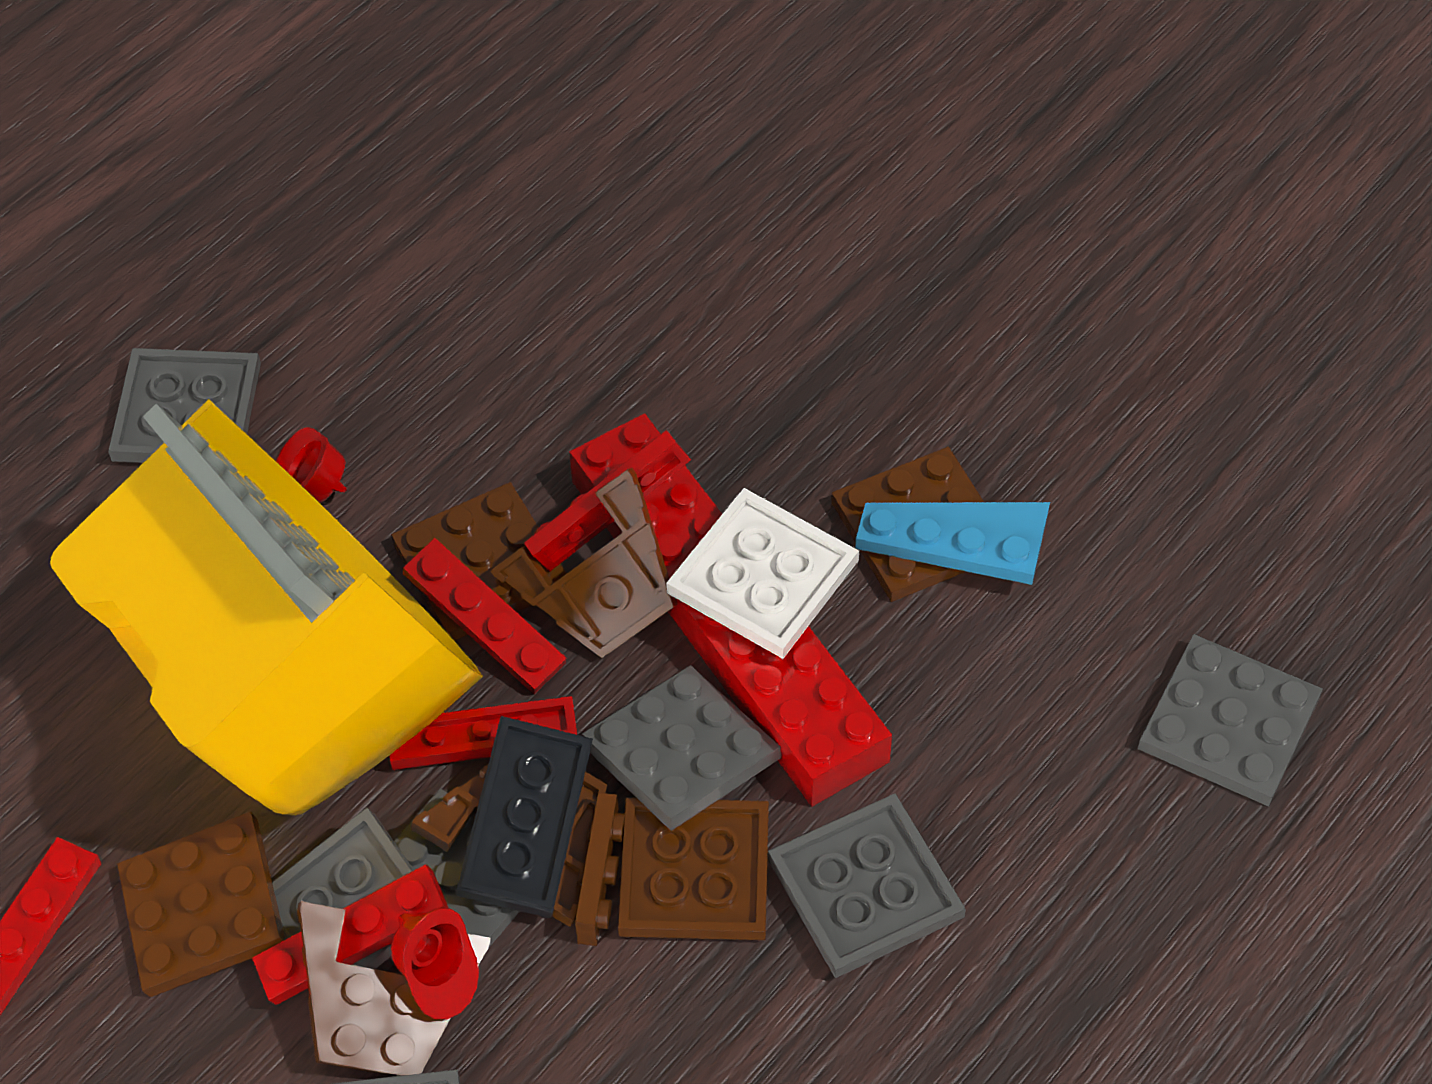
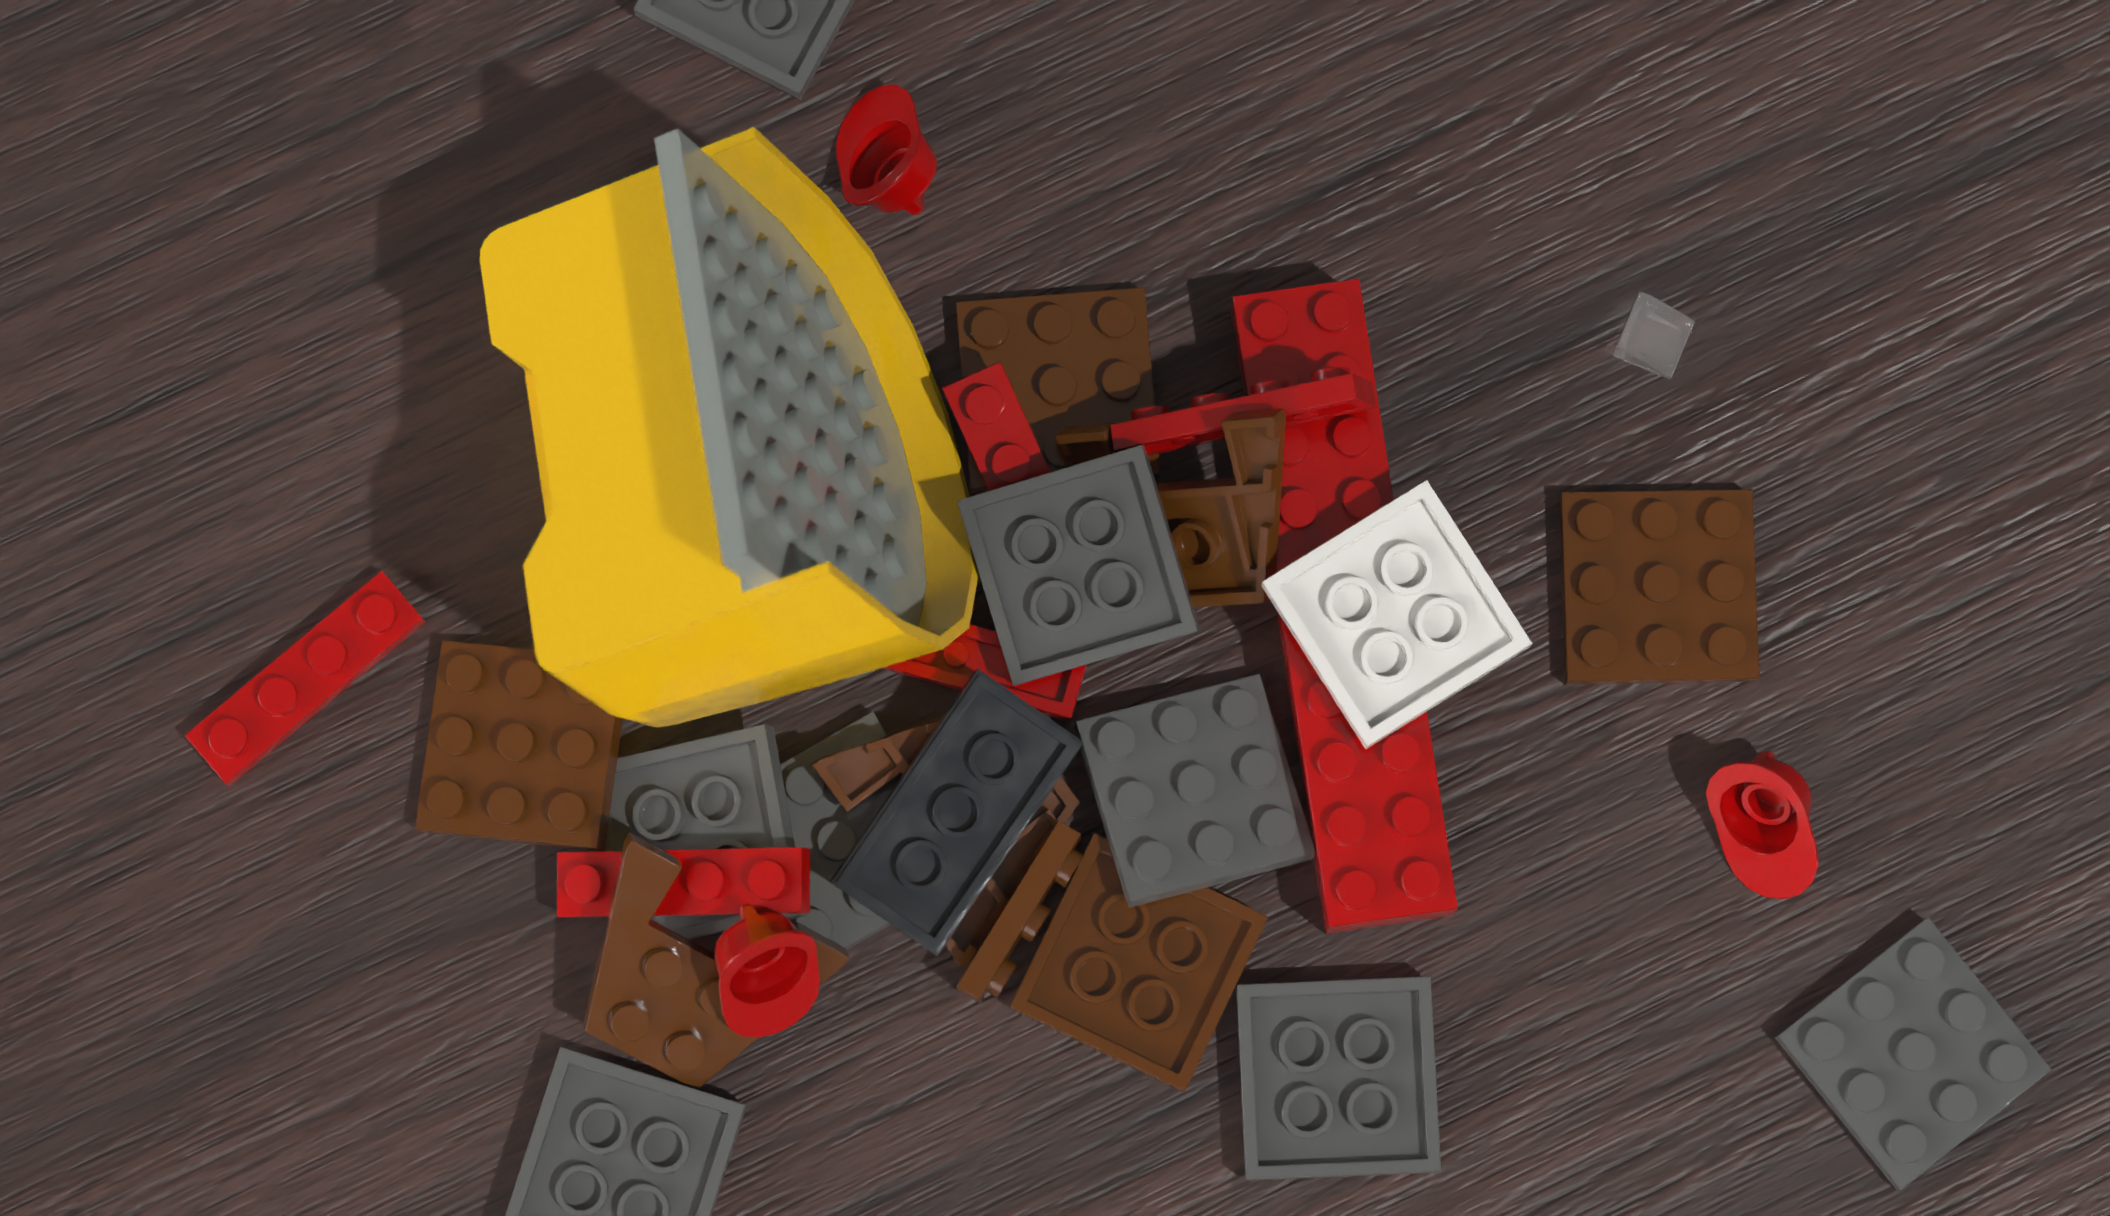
camera: 25 degrees right, 25 degrees up
dark azure wing [855,502,1050,585] -> none
none -> dark grey plate [957,445,1200,686]
none -> clear slope [1612,291,1695,380]
none -> red piece [1706,751,1819,899]

